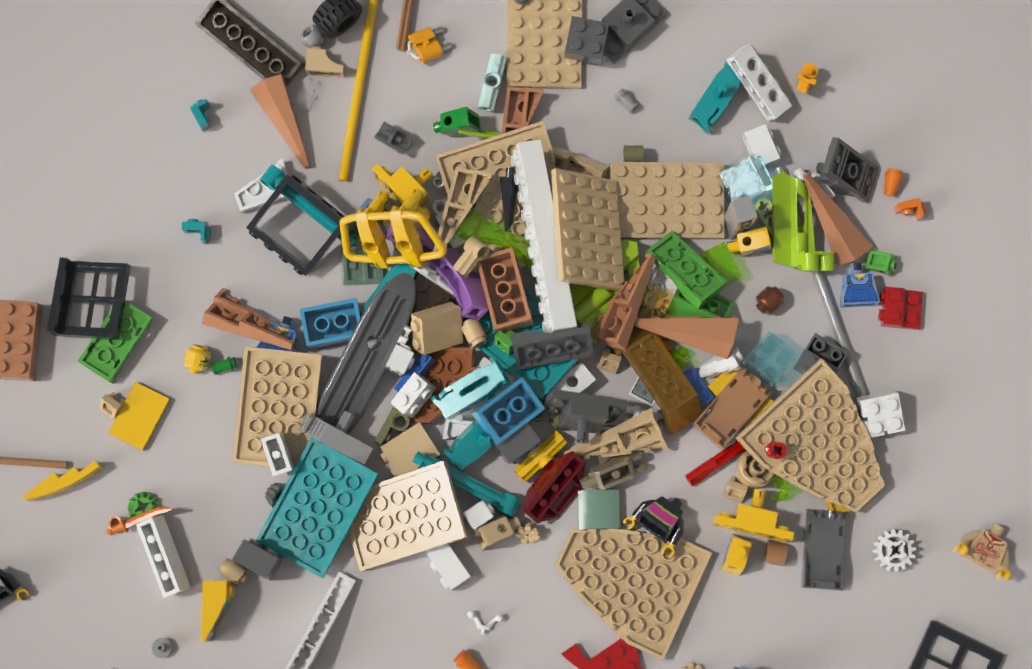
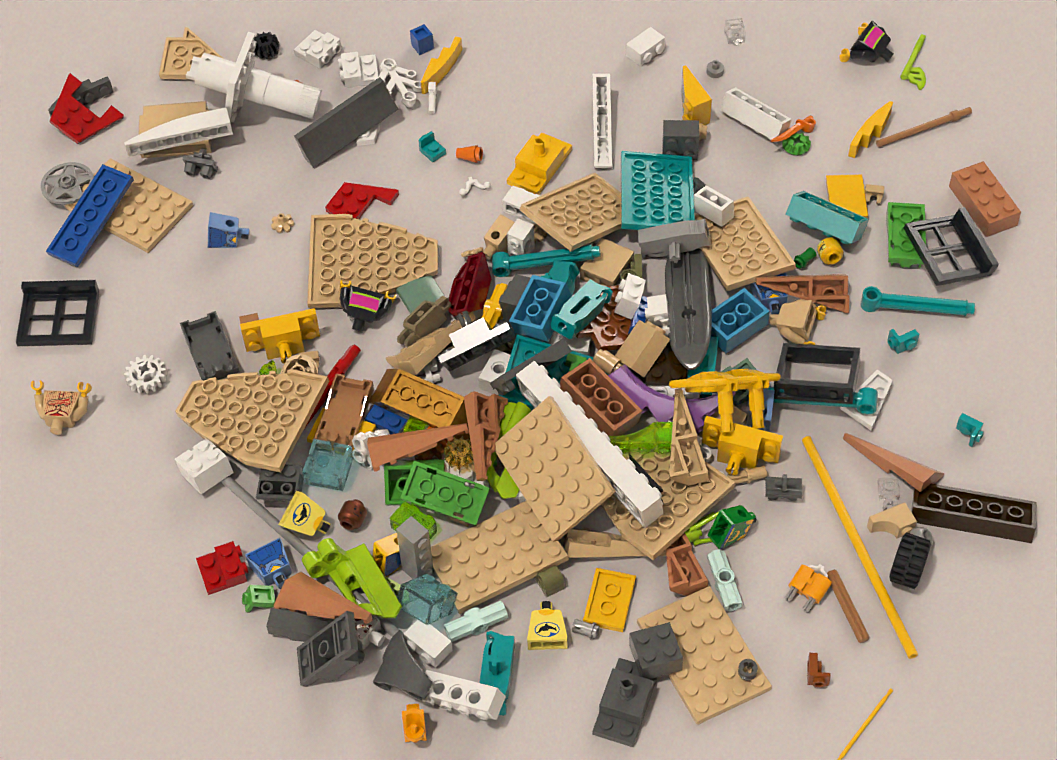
camera: 155 degrees right, 25 degrees down
tan piece [453,237,489,278] -> none
yellow torso [721,534,752,576] -> none
red bush [765,442,787,459] -> none
orange cone [884,168,904,197] -> none
orange bracket [894,198,926,220] -> none
none -> dark grey slope [266,608,330,642]
none -> light yellow torso [278,491,331,536]
none -> dark grey panel [373,630,433,700]
none -> light aqua piece [444,601,508,642]
none -> yellow brick [507,132,572,195]
none -> light yellow torso [527,601,568,650]
none -> yellow tile [583,568,636,632]
none -> tan axle [727,466,767,484]
none -> tan torso [769,299,826,345]
none -> teal brick [785,191,869,245]
none -> teal piece [860,286,975,316]

